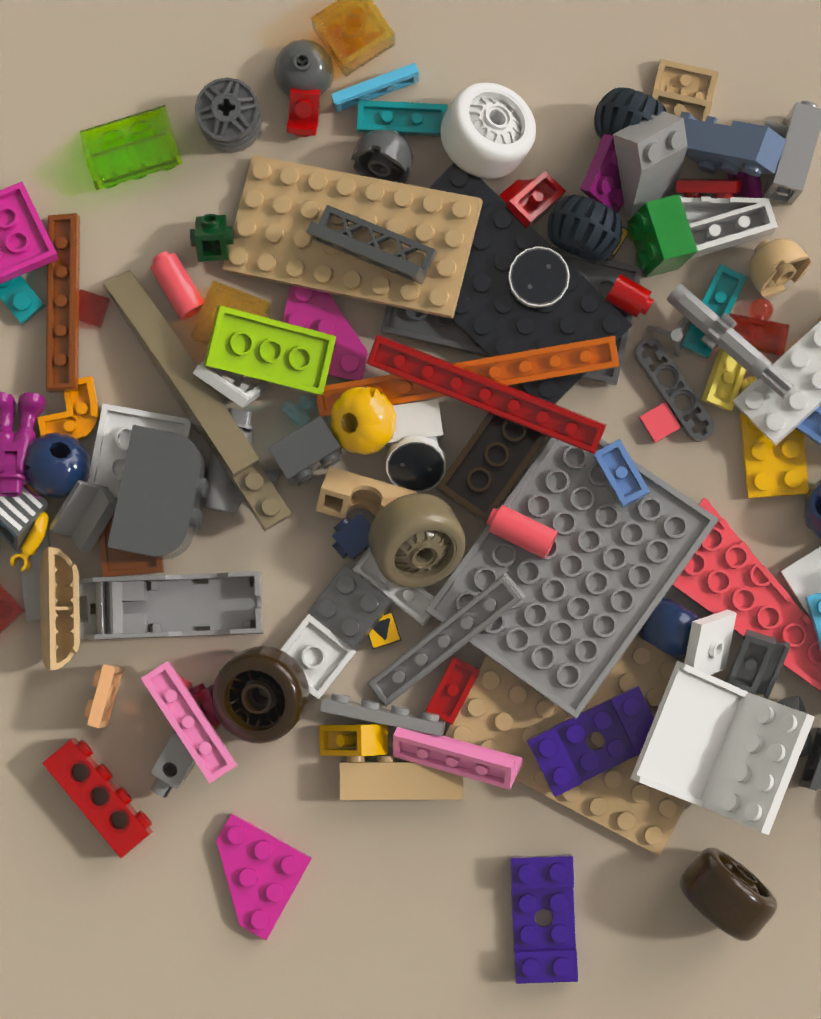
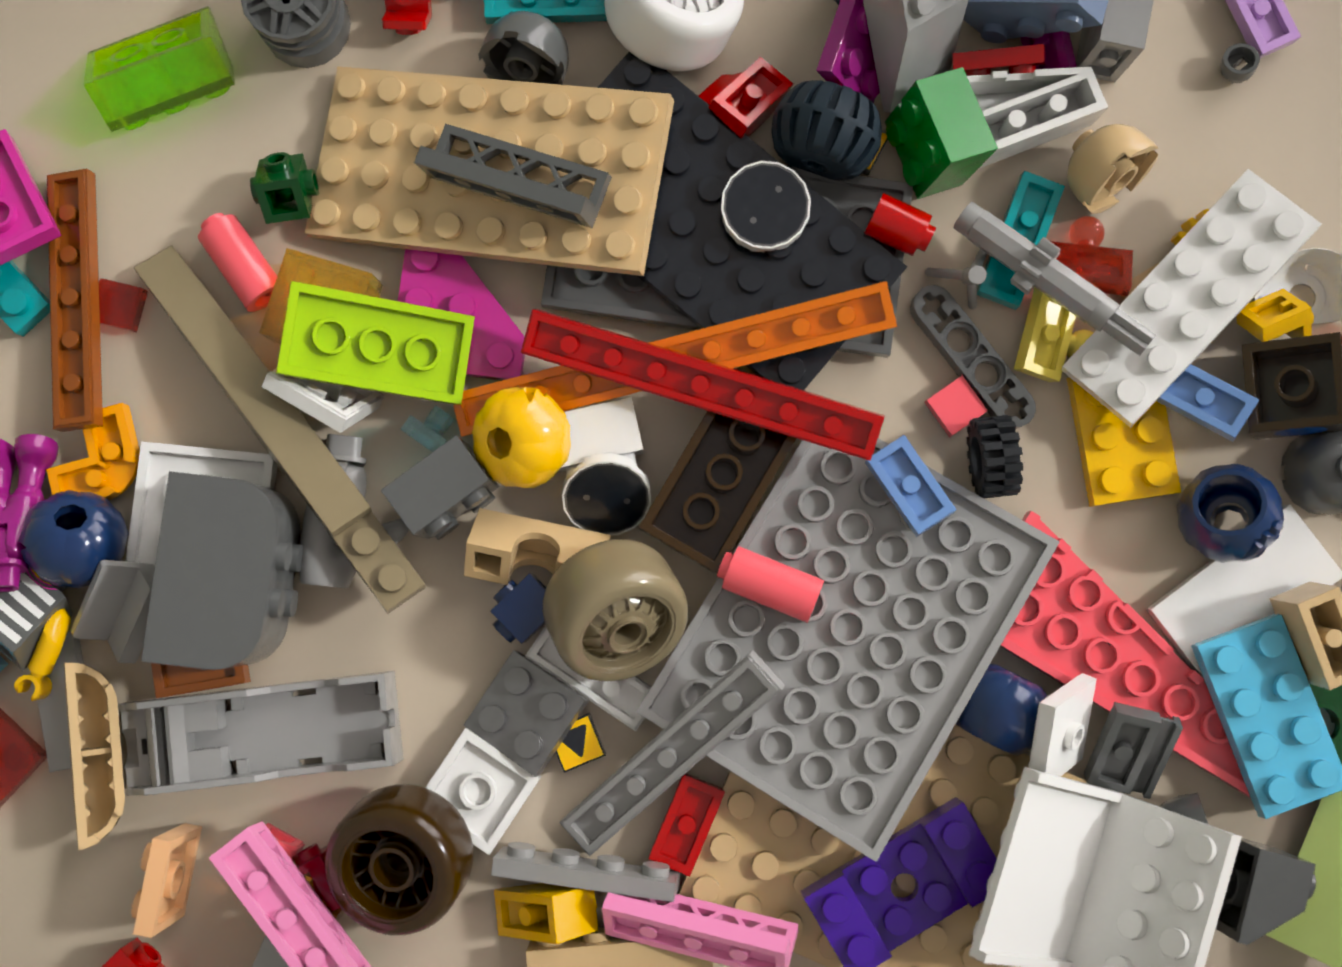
camera: 10 degrees left, 0 degrees up
none -> black tyre [966,415,1023,499]

